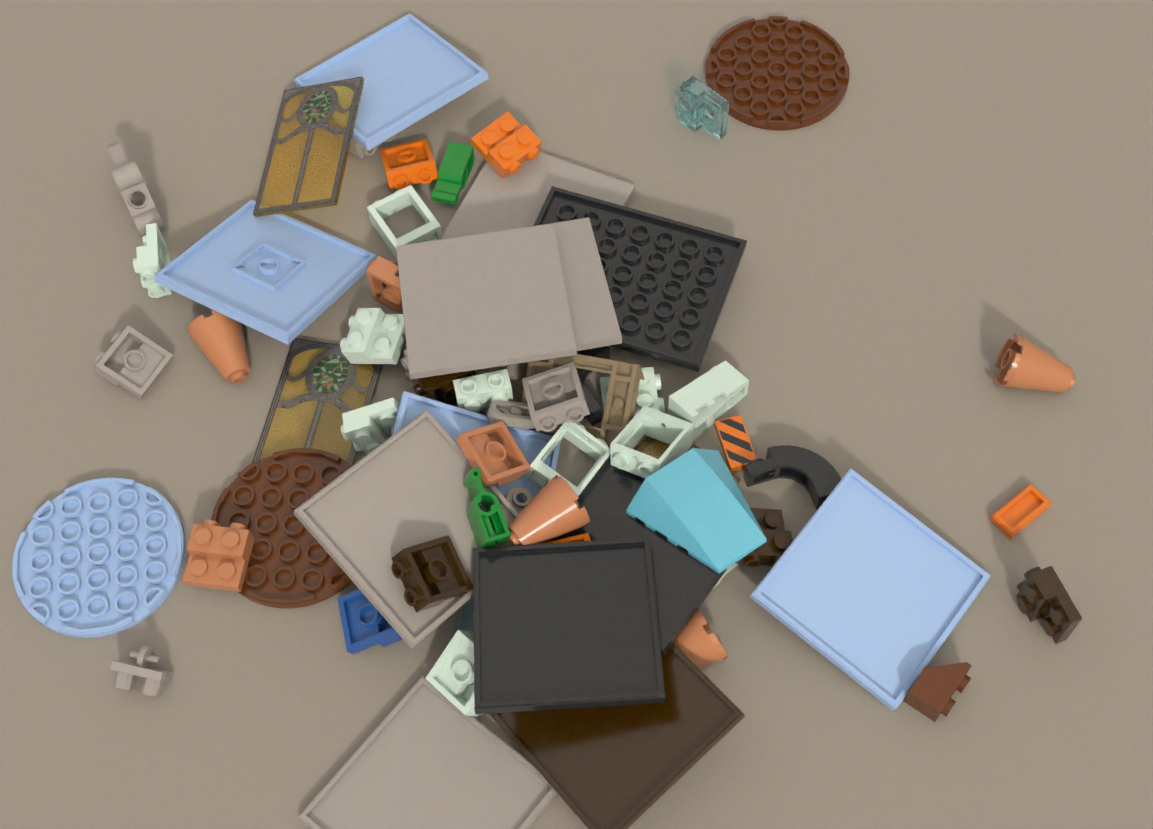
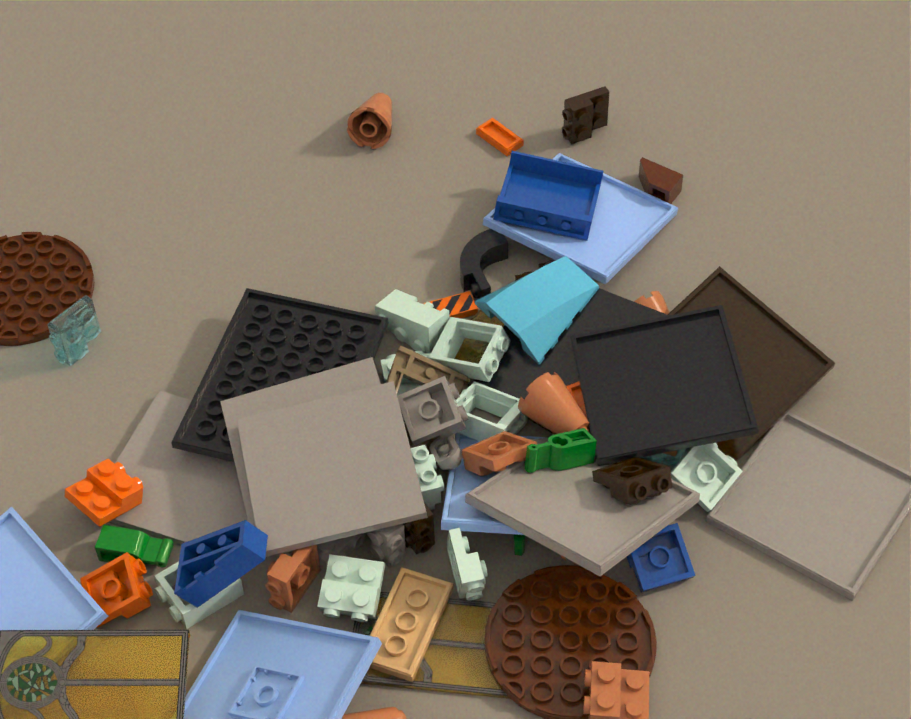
camera: 95 degrees left, 10 degrees down
none -> blue wedge [174,520,268,608]
none -> tan tile [369,567,454,682]
none -> blue panel [493,151,604,240]

